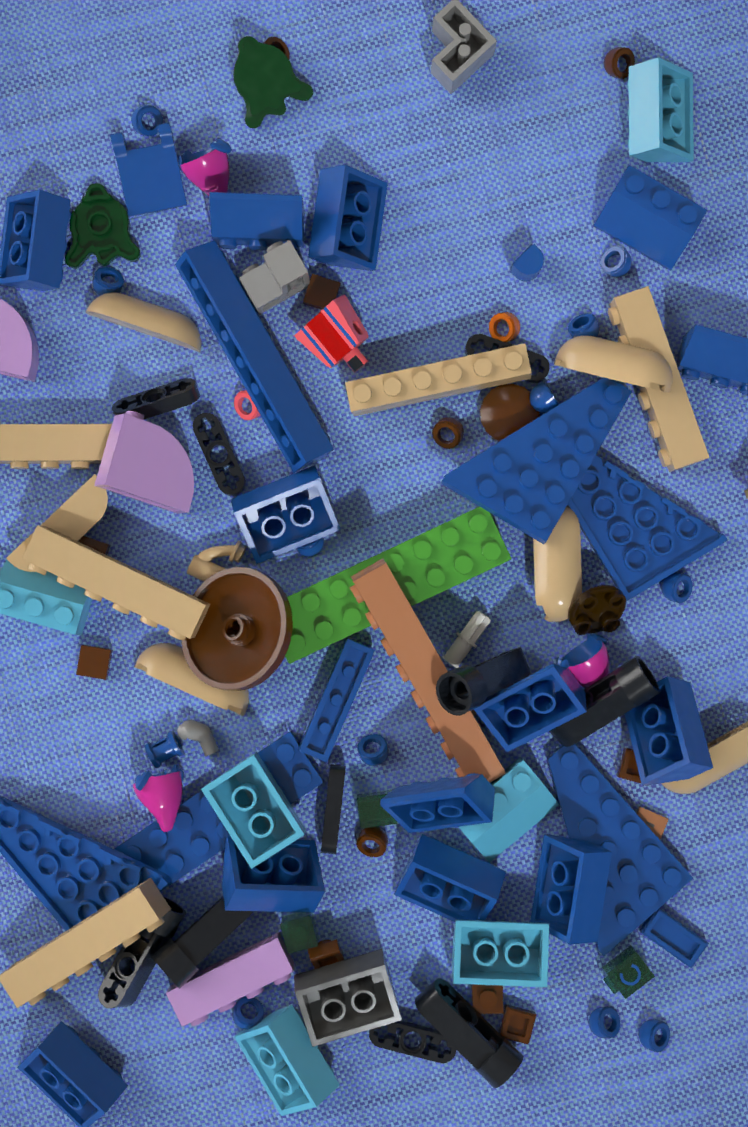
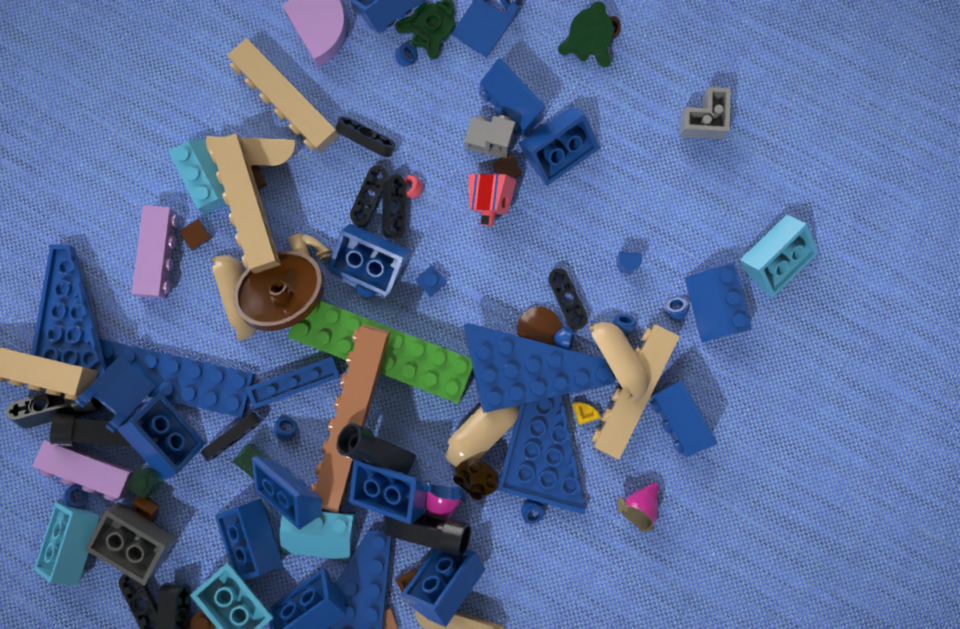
camera: 45 degrees right, 5 degrees down
tan brick [86,292,202,352] -> none
lavender brick [94,411,194,514] -> none
dark pink hat [133,765,184,832] -> none
blue bush [144,730,185,768] -> none
blue brick [175,240,334,473] -> none
light grey arm [177,720,219,757] -> none
dark pink hat [179,138,232,196] -> none
medium azure slope [201,752,306,869] -> none
tan brick [345,343,532,416] -> none
reddish brown piece [356,825,388,857] -> none
reddish brown piece [432,417,464,449] -> none
white axle [442,611,491,668] -> none
orange piece [489,312,520,342] -> none
reddish brown piece [604,47,635,79] -> none
none -> blue flag [75,356,156,432]
none -> lavender brick [132,205,178,299]
none -> black beam [382,174,406,240]
none -> blue plate [415,265,447,298]
none -> yellow tile [571,402,601,425]

